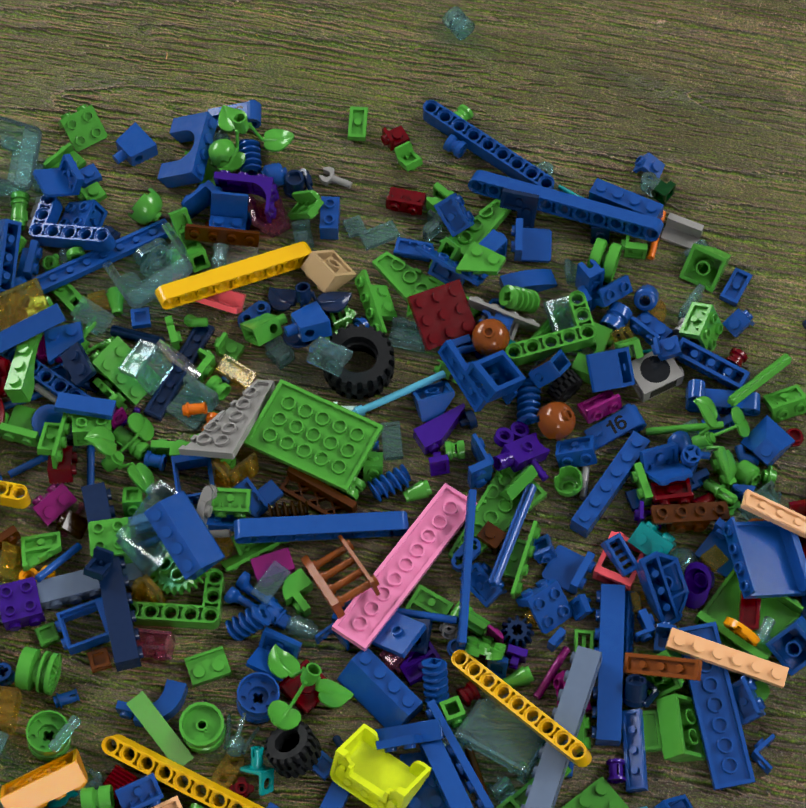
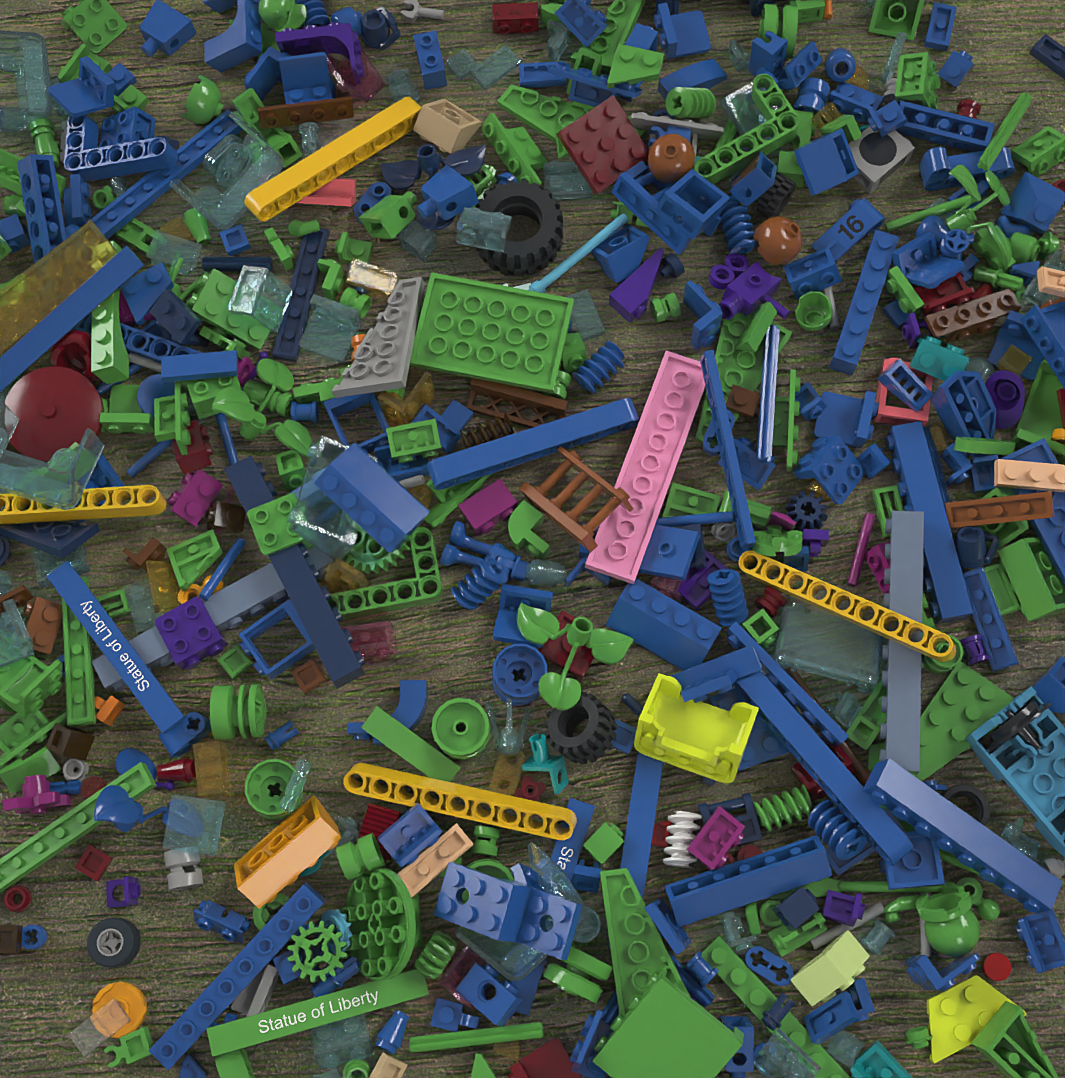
camera: 10 degrees left, 10 degrees up
bright green tile [66,247,85,261] -> none
dark blue bracket [83,546,114,581] -> none
clear tile [156,339,202,379] -> none
orange pin [182,402,208,418] -> none
bright green plate [184,646,232,688] -> none
light grey hinge [196,484,218,528] -> none
clear light blue tile [251,560,291,605] -> none
bright green bracket [287,190,324,220] -> none
bright green cone [403,479,433,502] -> none
dark purple tile [428,451,450,476] -> none
bright green cone [503,666,535,688] -> none
blue tile [547,627,566,652] -> none
magenta bracket [577,390,622,424] -> none
none -> bright green wheel [921,634,963,674]
none -> bright green beam [954,437,1016,455]

